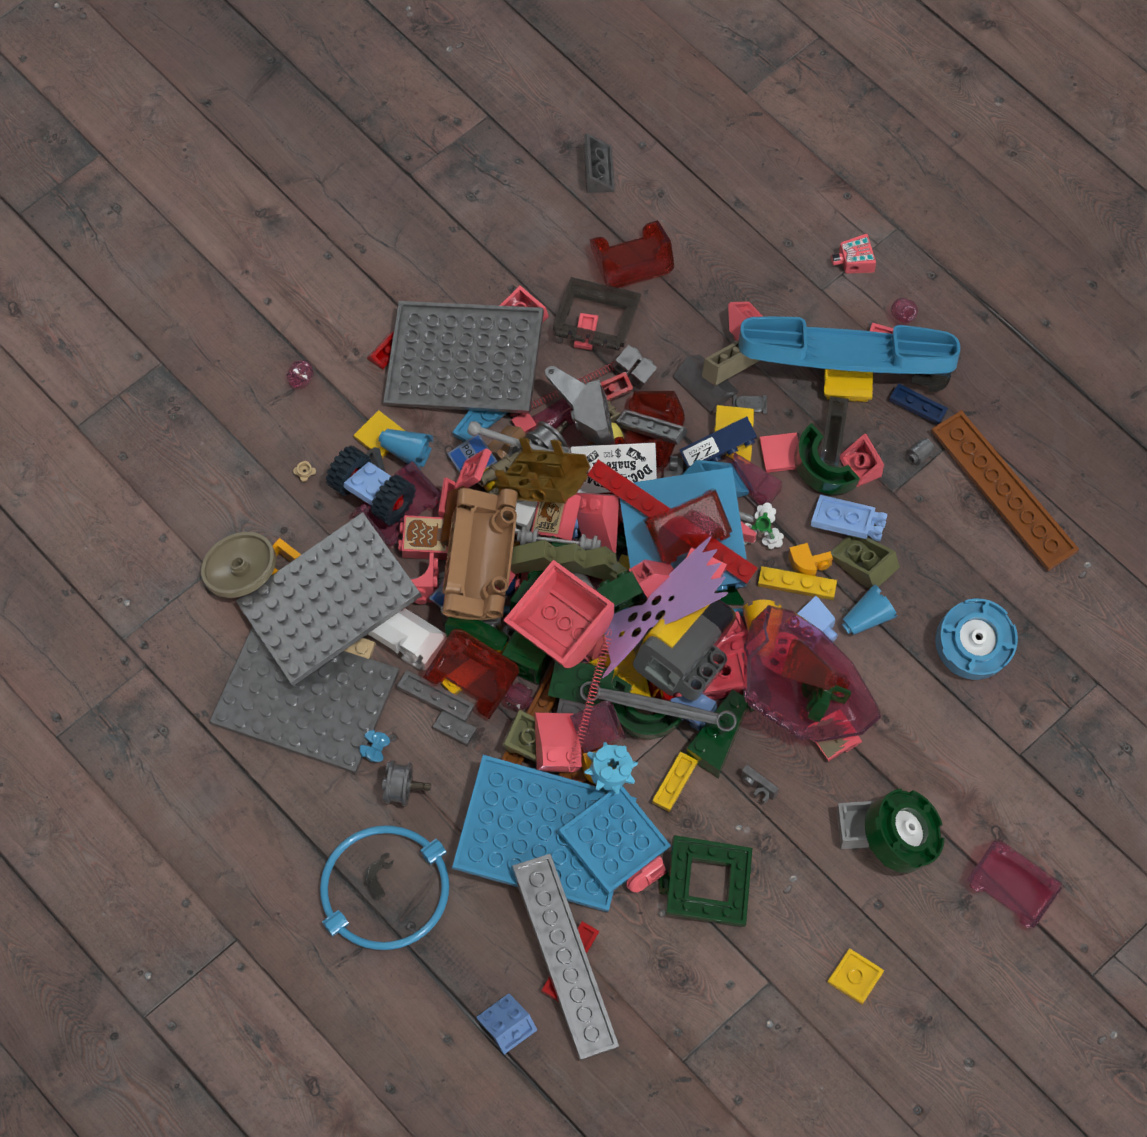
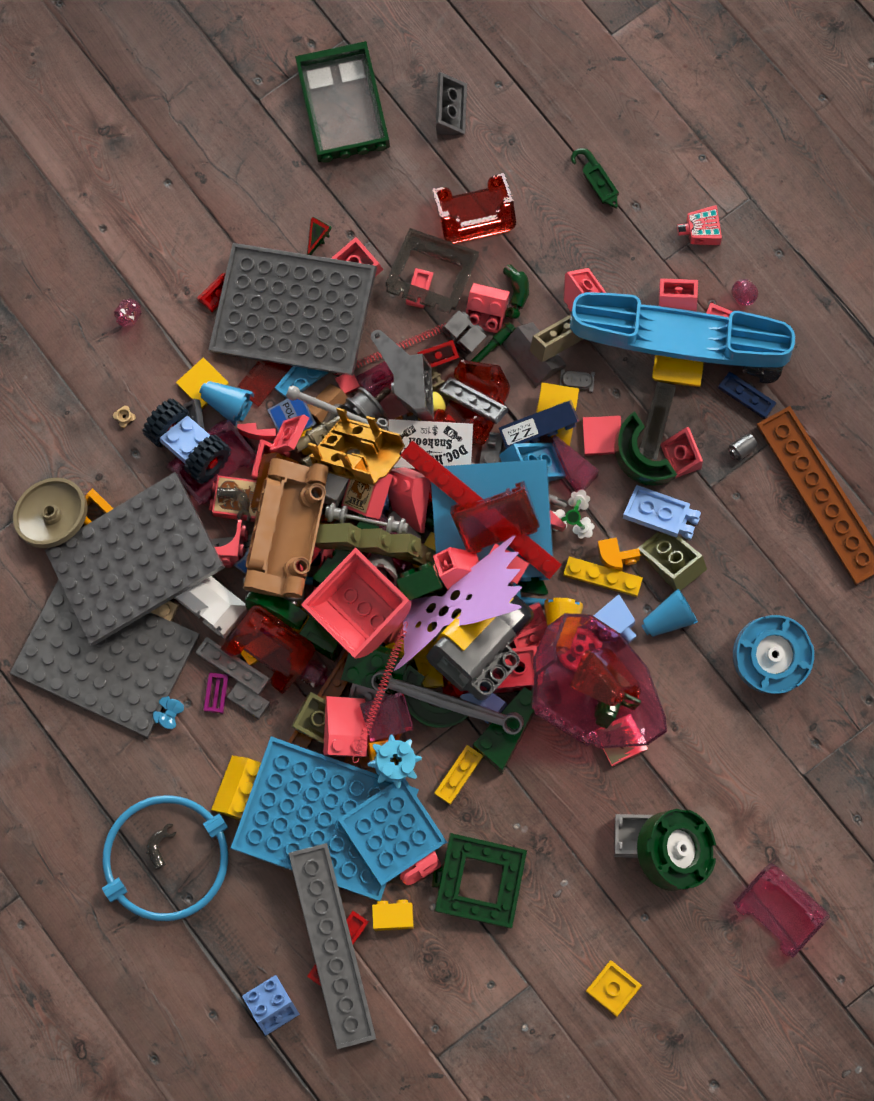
camera: 10 degrees right, 10 degrees up
flat silver wheel [382,760,431,806] -> none
flat silver plate [741,765,778,804] -> none
none -> magenta tile [204,673,229,714]
none -> yellow slope [211,755,261,821]
none -> clear smoke piece [217,486,252,523]
none -> coral slope [237,423,277,442]
none -> clear red windscreen [238,361,293,407]
none -> clear window [295,41,390,163]
none -> piece [307,217,332,255]
none -> yellow brick [372,900,414,931]
none -> coral slope [466,283,510,333]
none -> dark green pin [467,322,516,369]
none -> dark green arm [503,264,529,319]
none -> dark green plate [571,148,619,209]
none -> coral slope [658,279,698,312]

